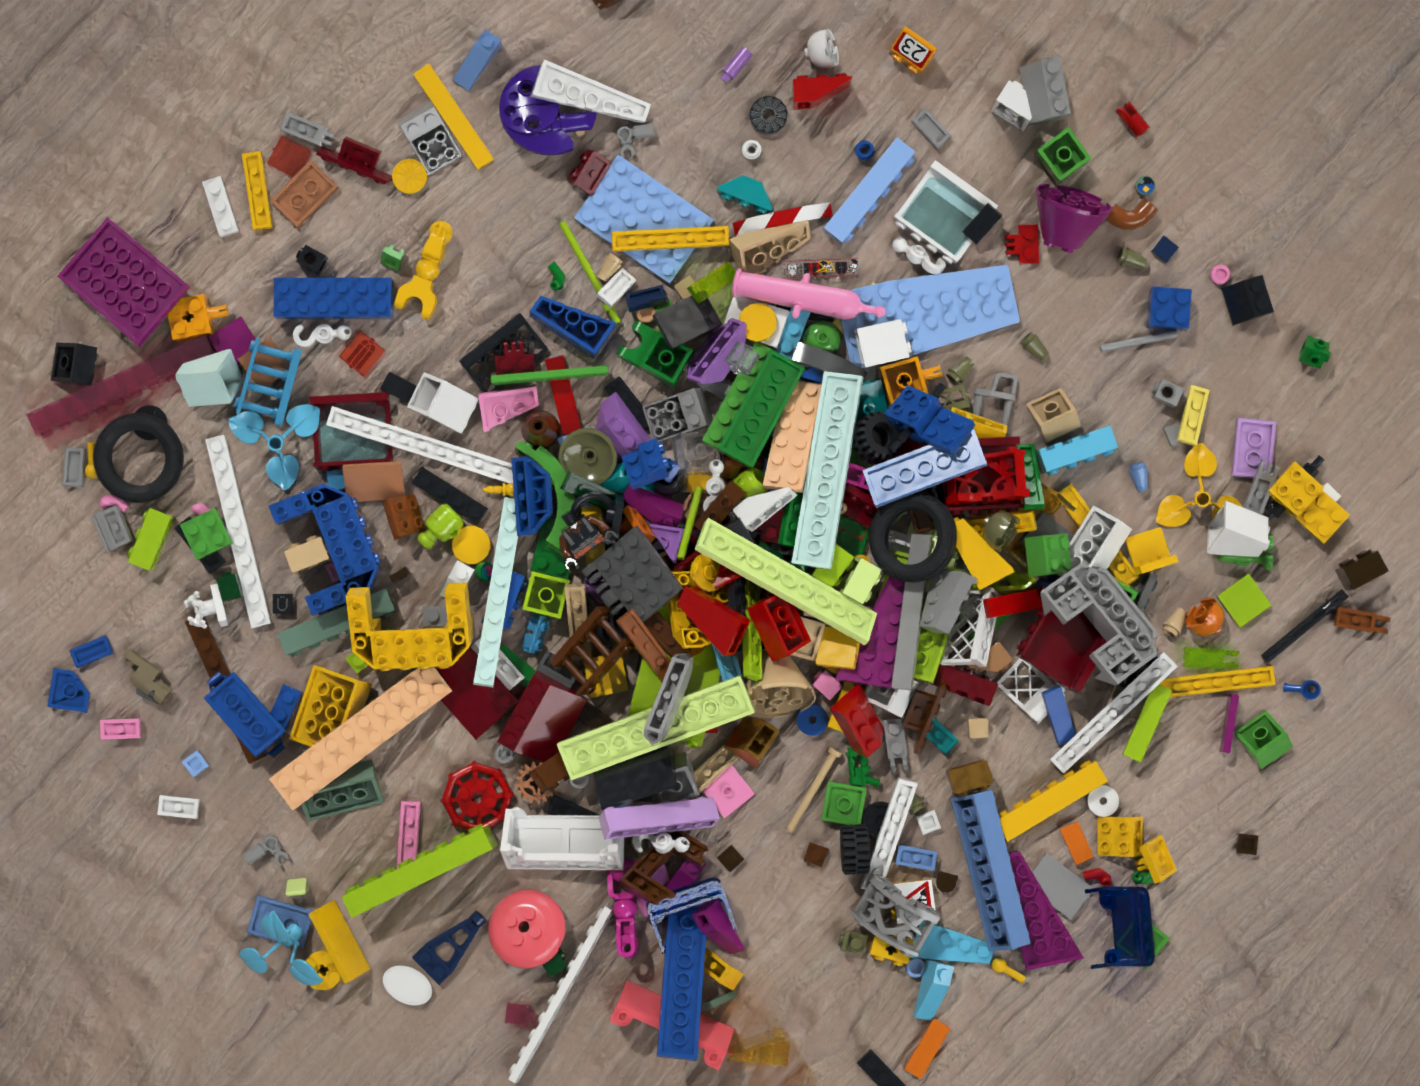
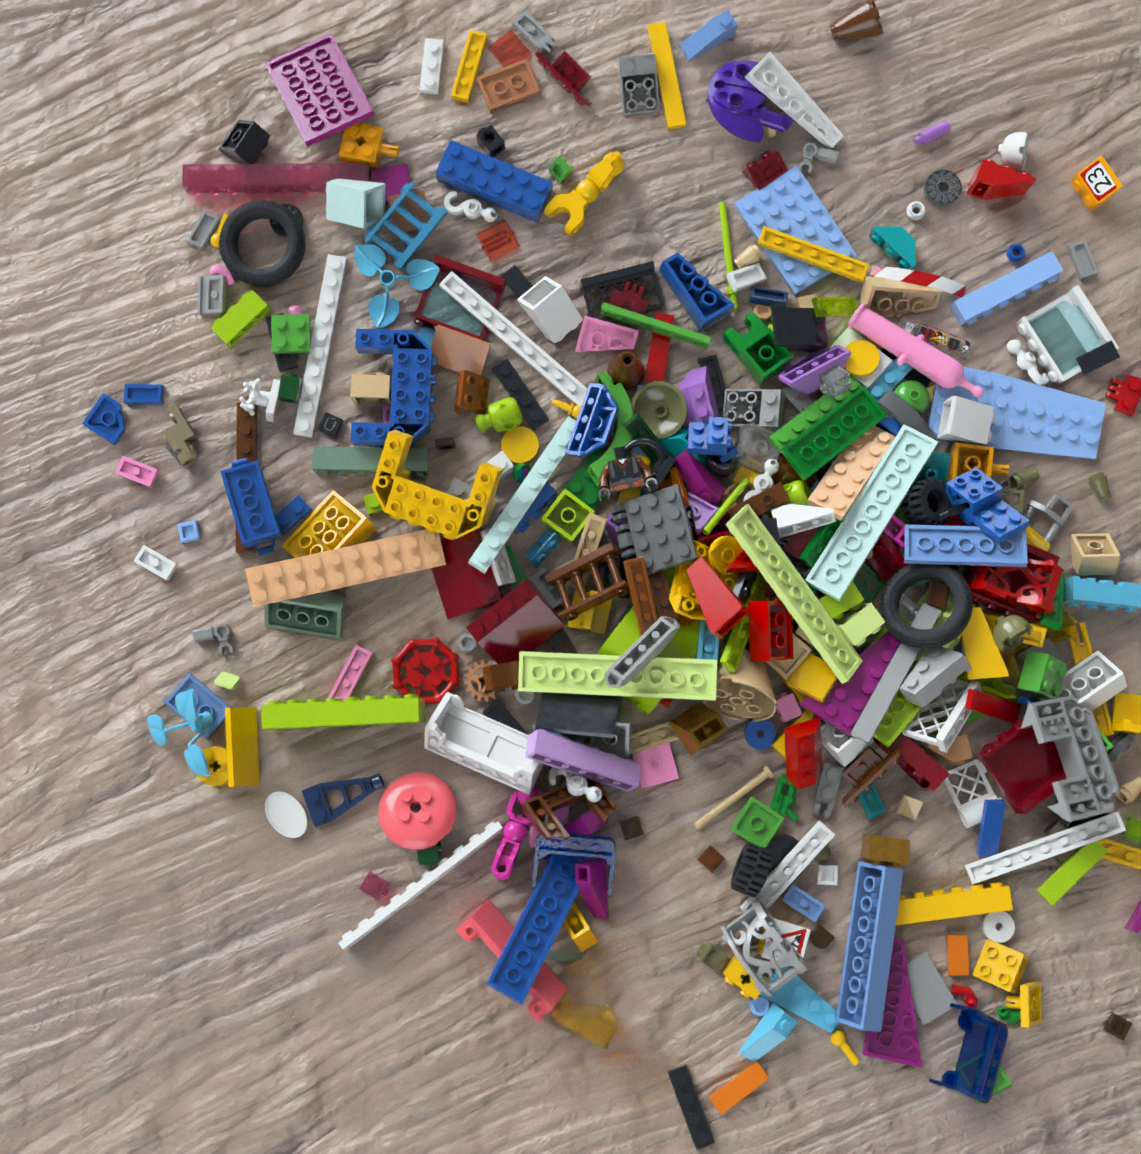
camera: 20 degrees right, 5 degrees down
yellow wheel [392,159,427,194] -> none
green arm [547,261,565,291] -> none

